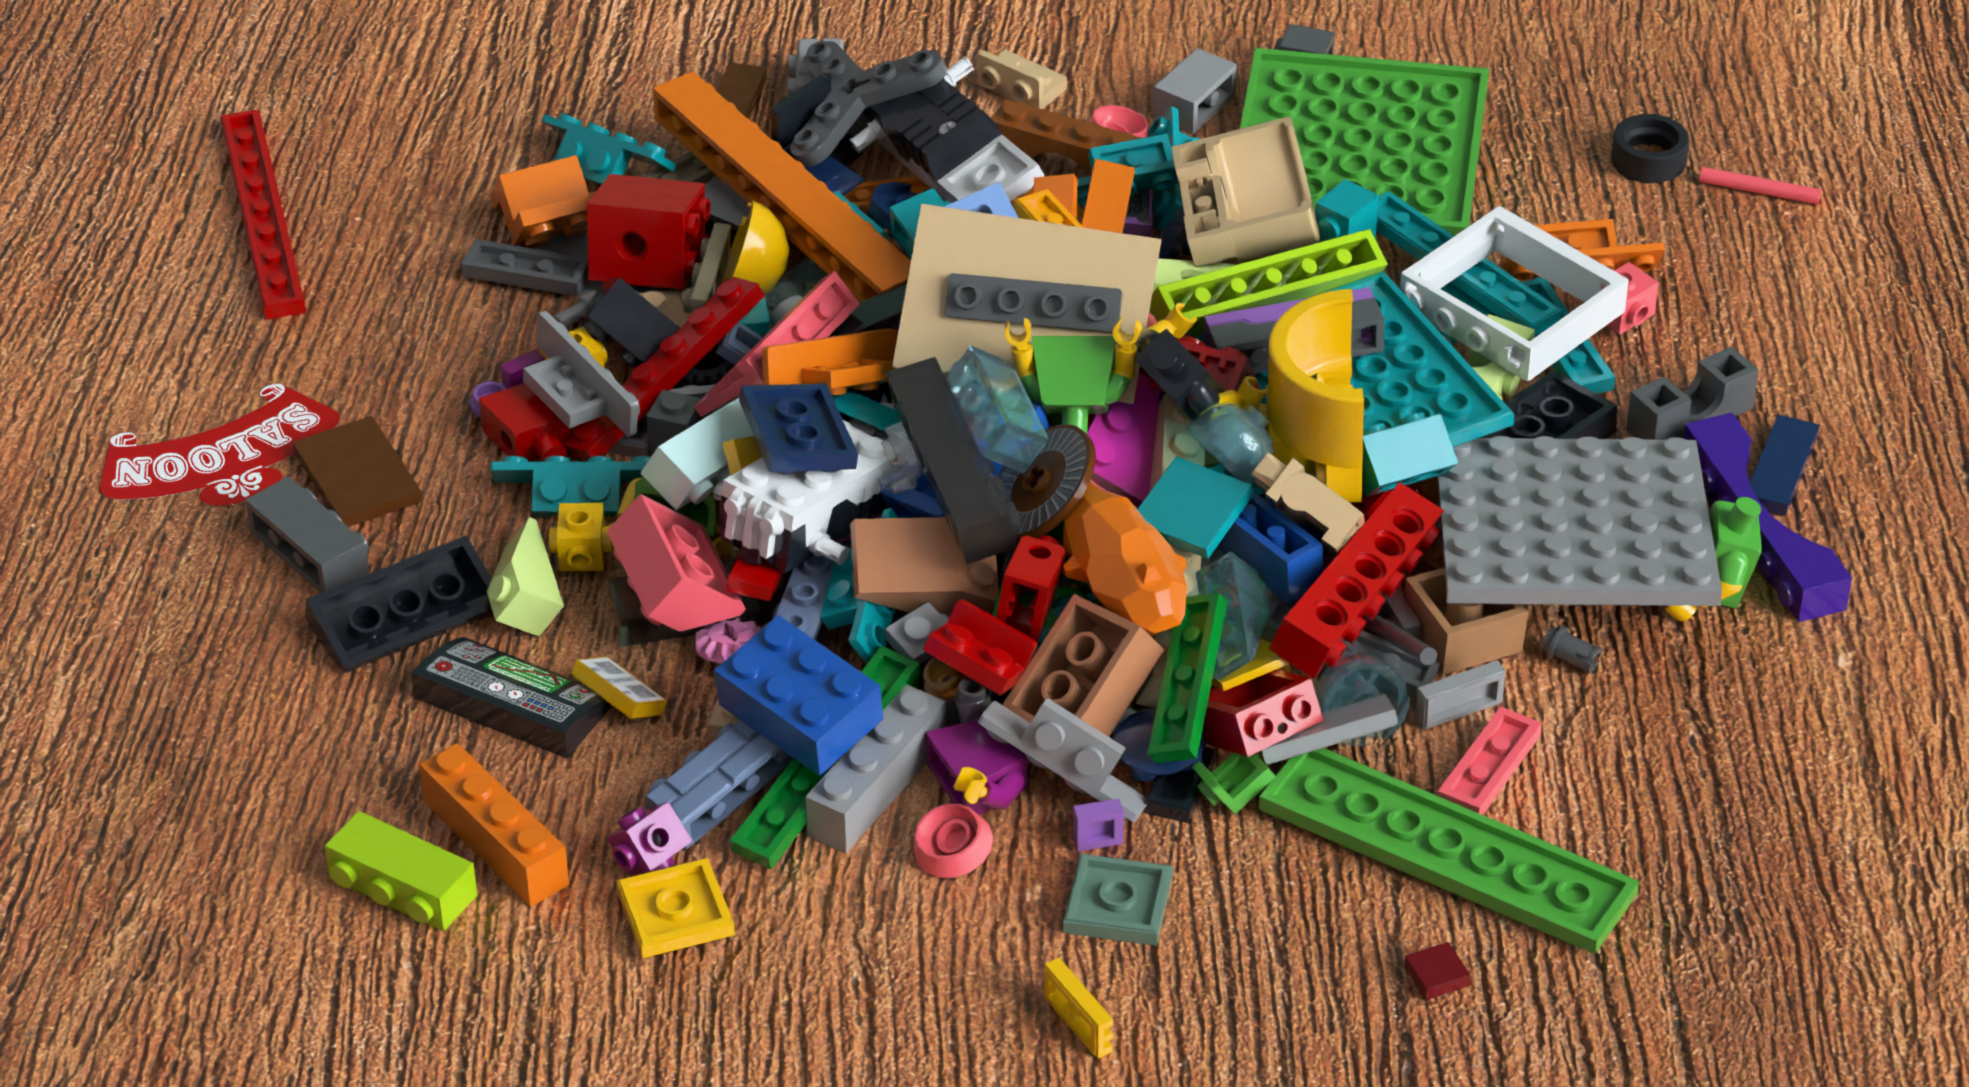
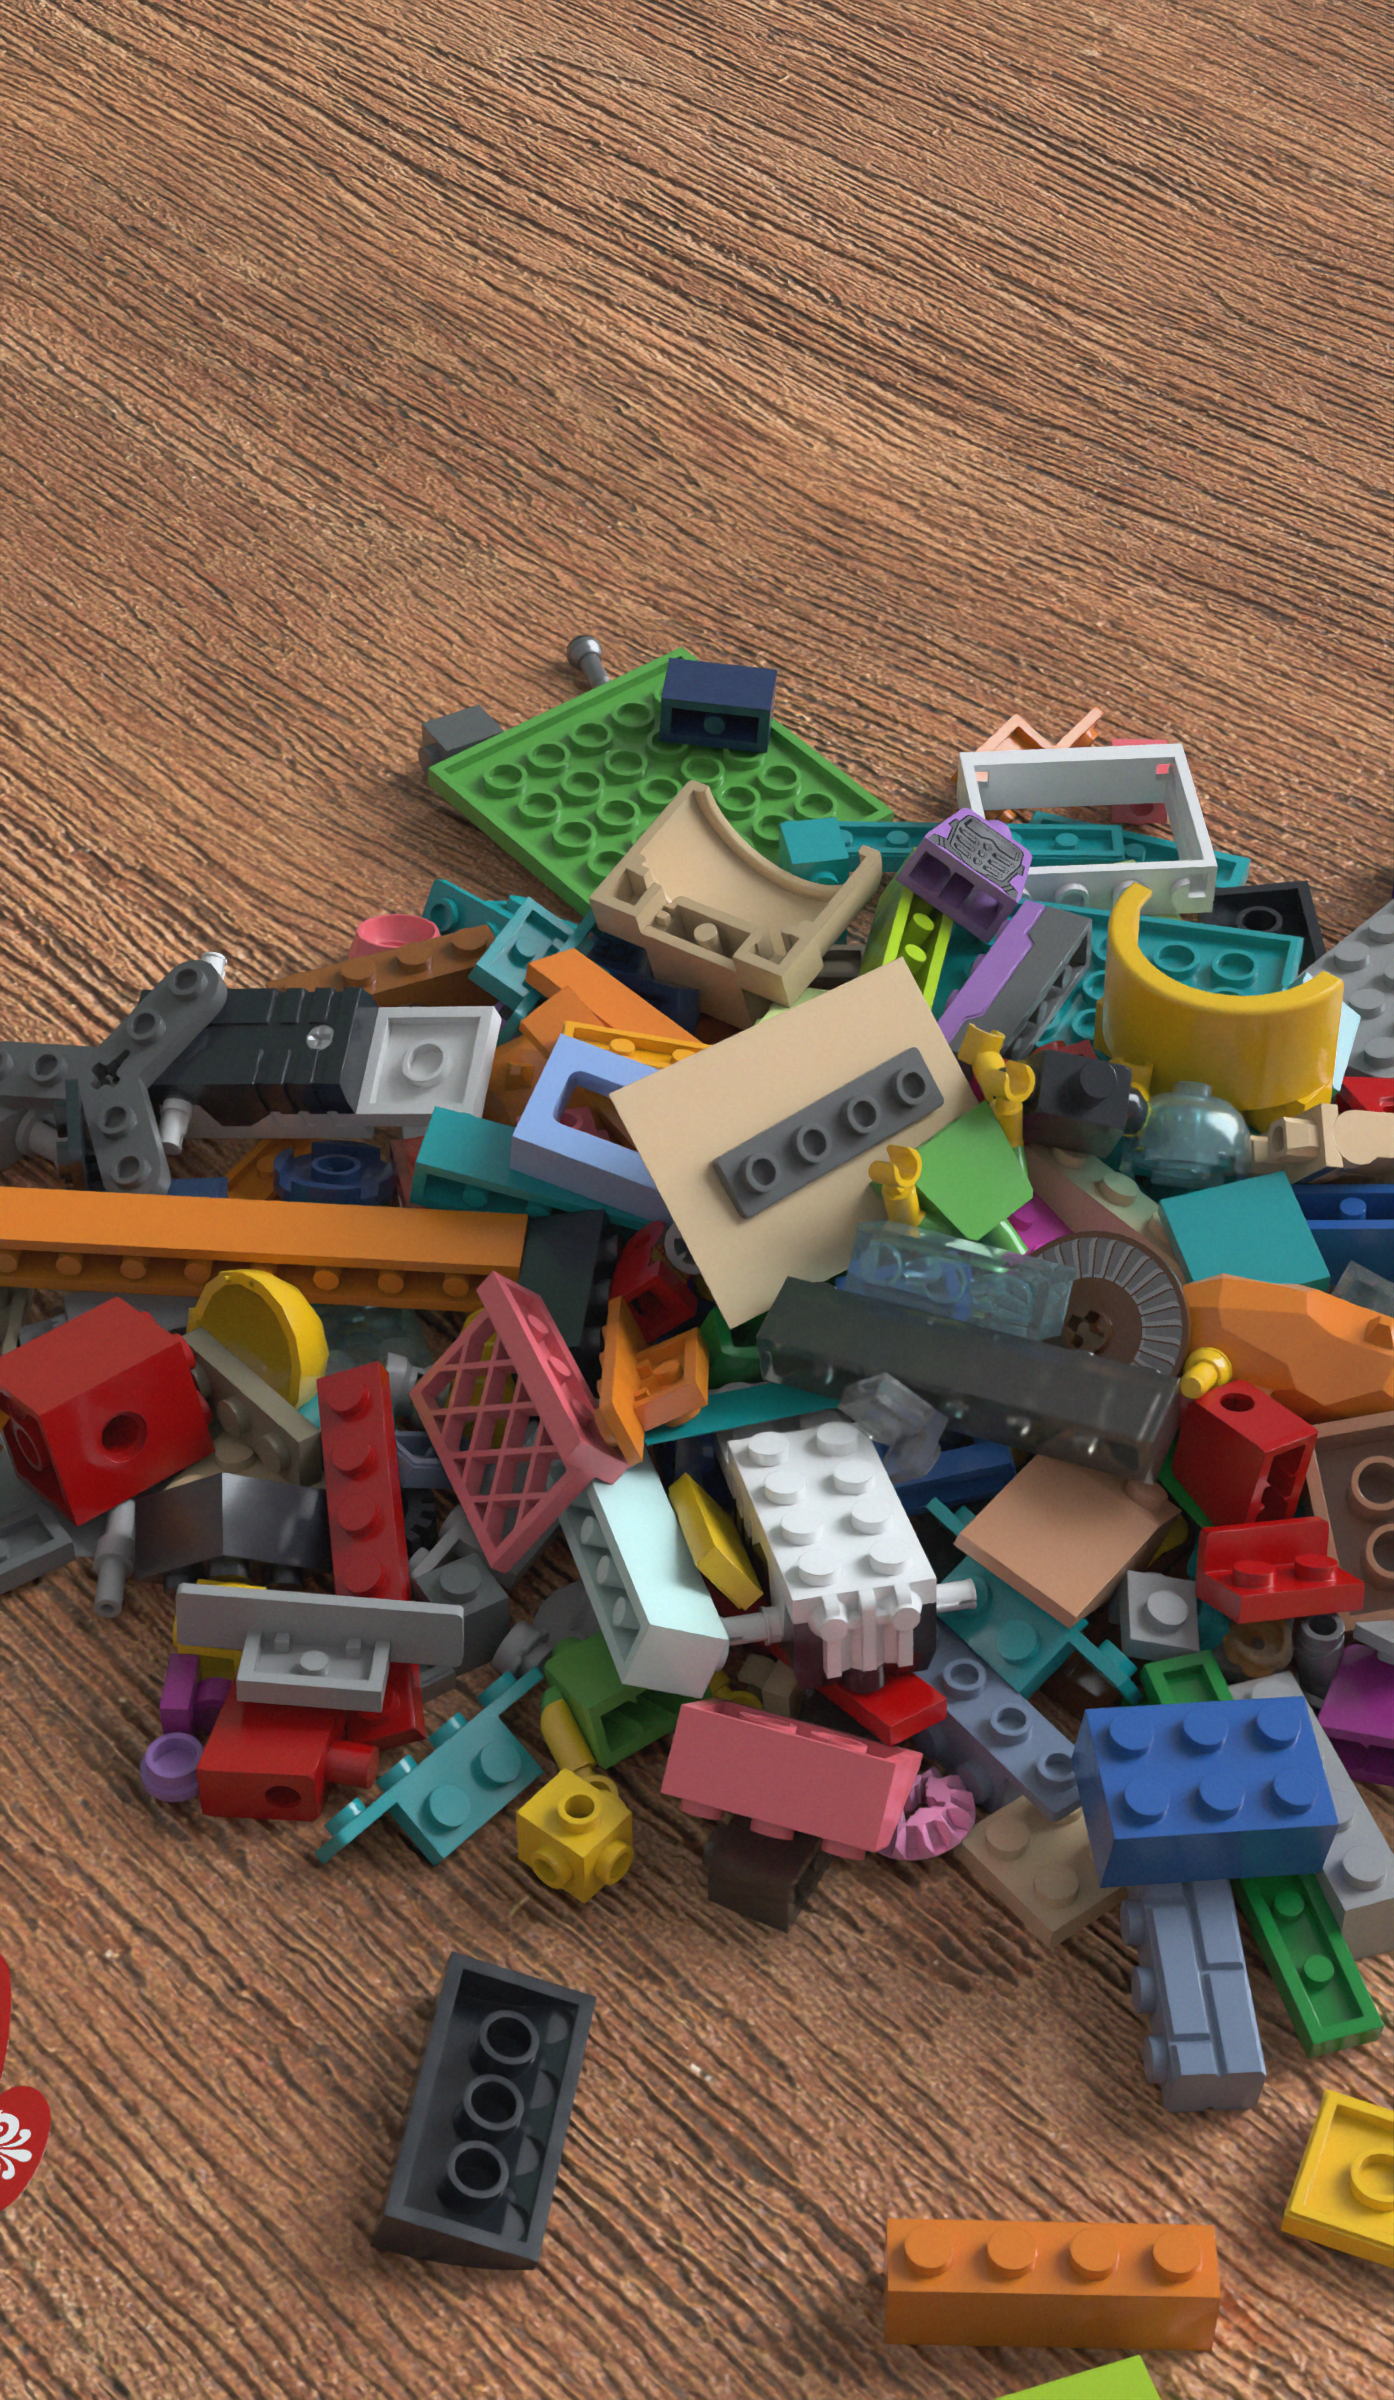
camera: 50 degrees left, 0 degrees up
dark grey brick [245,476,369,593] -> none
reddish brown tile [292,416,422,527] -> none
slope [411,637,612,759] -> none
yellowish green slope [487,517,564,637] -> none
tile [571,657,667,719] -> none
magenta brick [606,801,693,877] -> none
dark blue plate [739,383,858,474] -> none
tan bracket [976,49,1067,109] -> none
light grey brick [1152,48,1237,134] -> none
black tyre [1611,114,1689,183] -> none
dark grey arch [1626,346,1759,440] -> none
coral bar [1699,167,1822,205] -> none
none -> flat silver piece [567,634,611,689]
none -> brick [659,658,777,753]
none -> medium lavender torso [895,808,1032,944]
none -> yellow piece [1180,1347,1232,1399]

